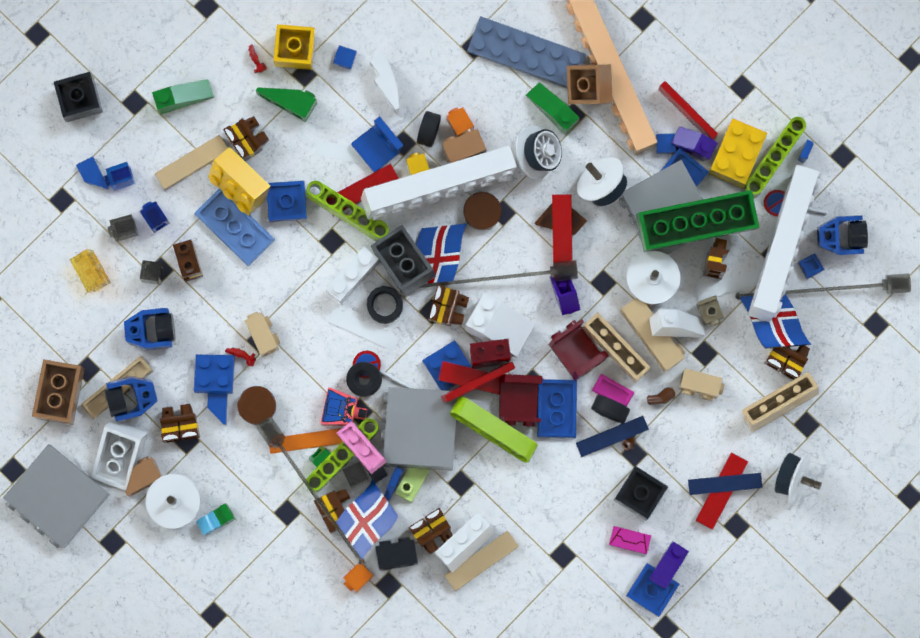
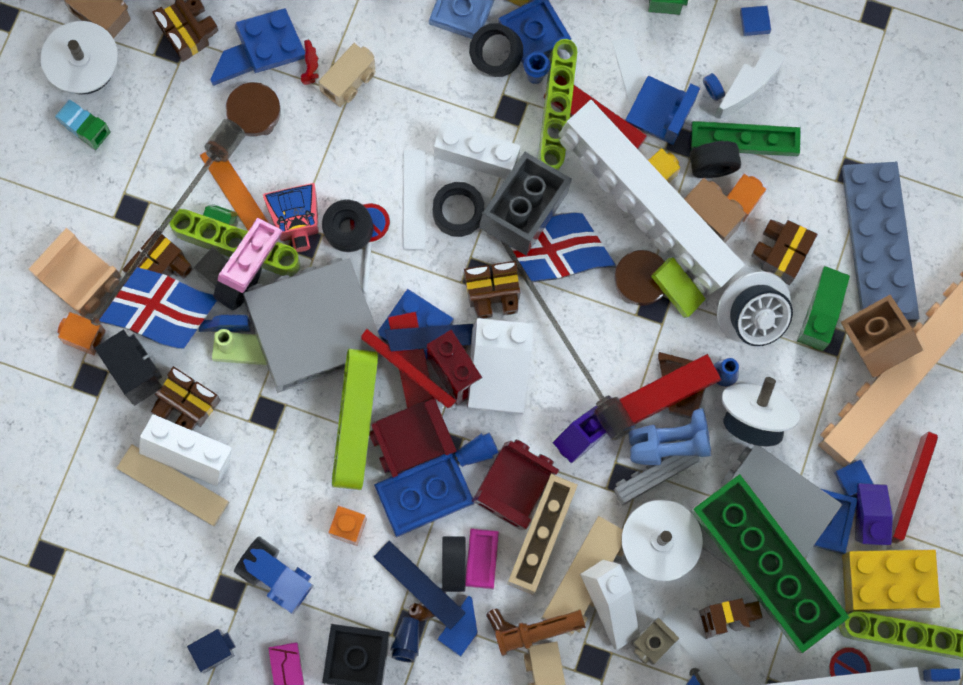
camera: 60 degrees right, 5 degrees down
none -> light nougat panel [29,228,121,317]
none -> dark blue brick [187,629,236,673]
none -> blue piece [234,536,314,614]
none -> orange brick [328,506,367,546]
none -> dark blue sticker [385,324,474,351]
none -> dark blue cone [390,617,420,663]
none -> blue tile [437,596,478,657]
none -> blue cone [455,432,499,467]
none -> black tyre [469,23,523,77]
none -> dark orange pin [495,609,586,656]
none -> blue cone [523,52,550,84]
none -> light grey piece [614,456,700,505]
none -> medium blue piece [628,408,711,465]
none -> lime tile [651,257,706,318]
none -> green plate [690,121,801,157]
none -> blue tile [703,73,725,101]
none -> blue cone [714,358,739,387]
none -> reddish brown hips [751,219,818,286]

